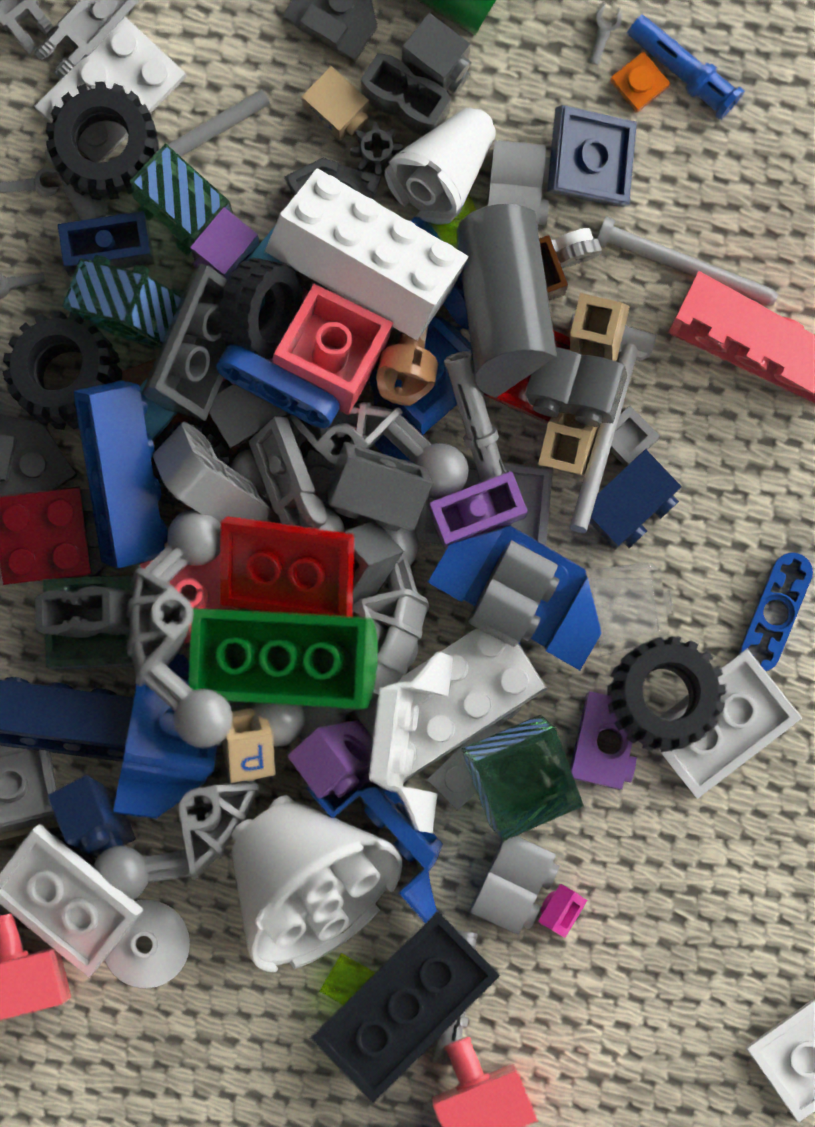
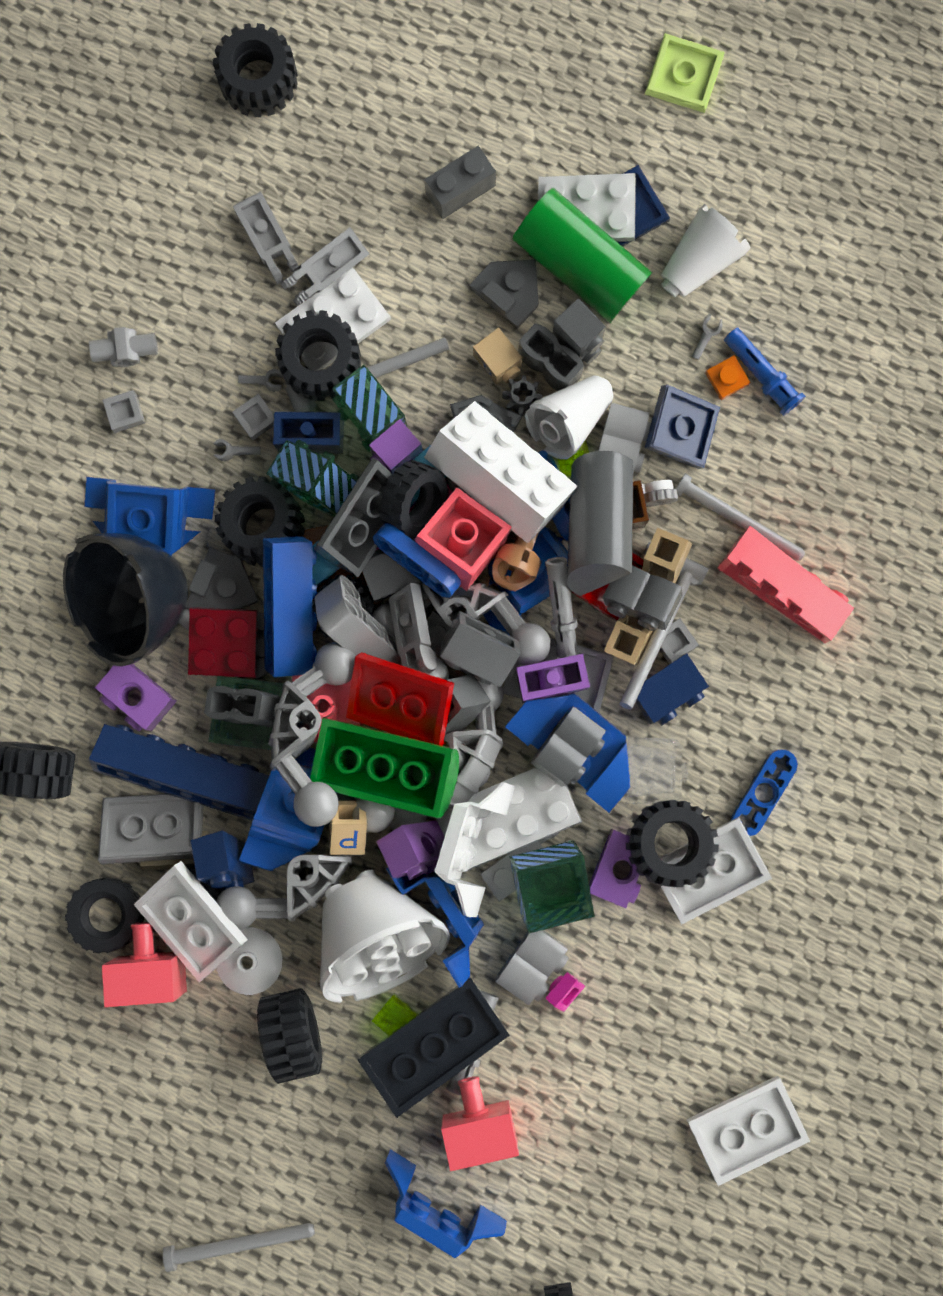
camera: 20 degrees right, 0 degrees up
none -> light grey plate [232,394,274,441]
none -> black tyre [257,988,322,1084]

